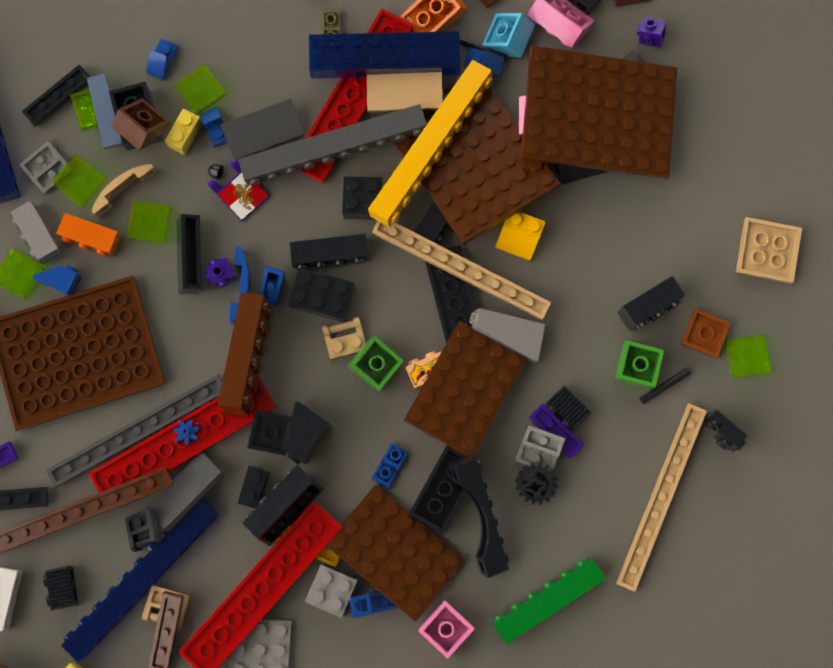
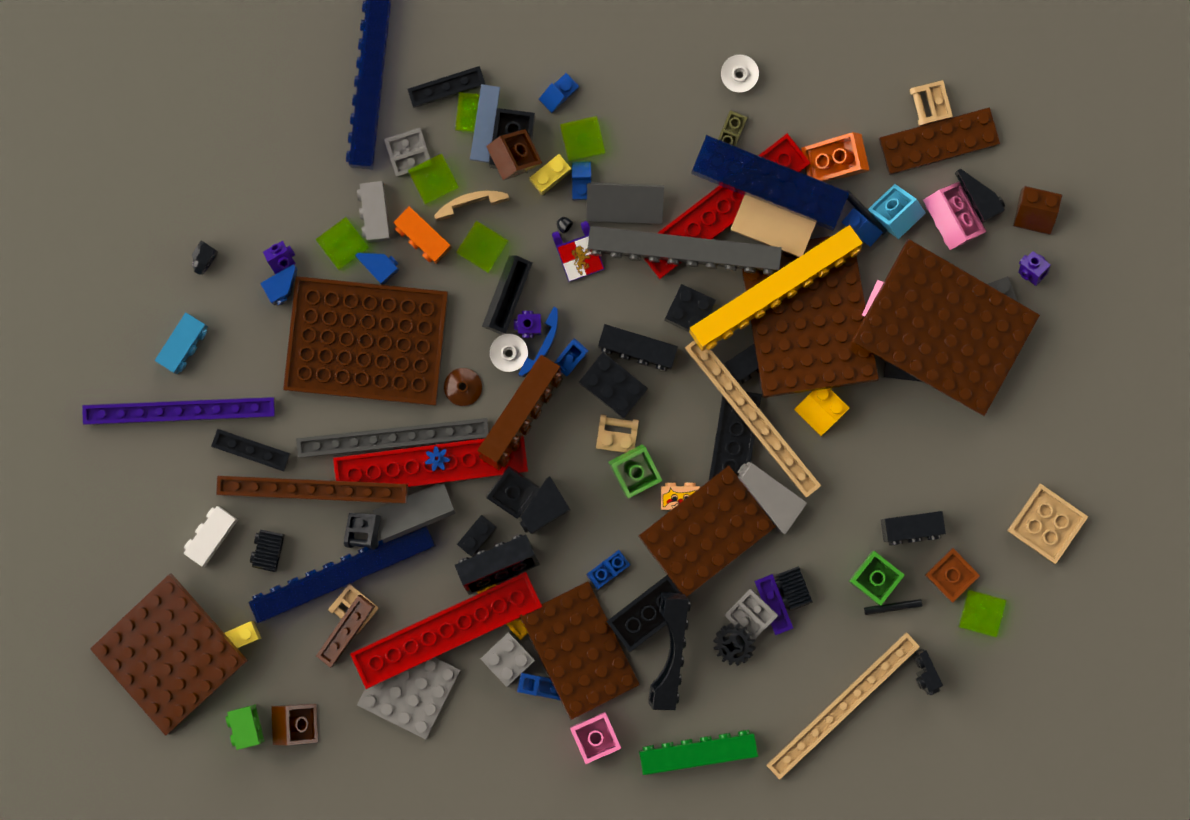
camera: 30 degrees right, 5 degrees up
none -> reddish brown dish [444,368,482,406]
none -> white dish [490,334,528,372]

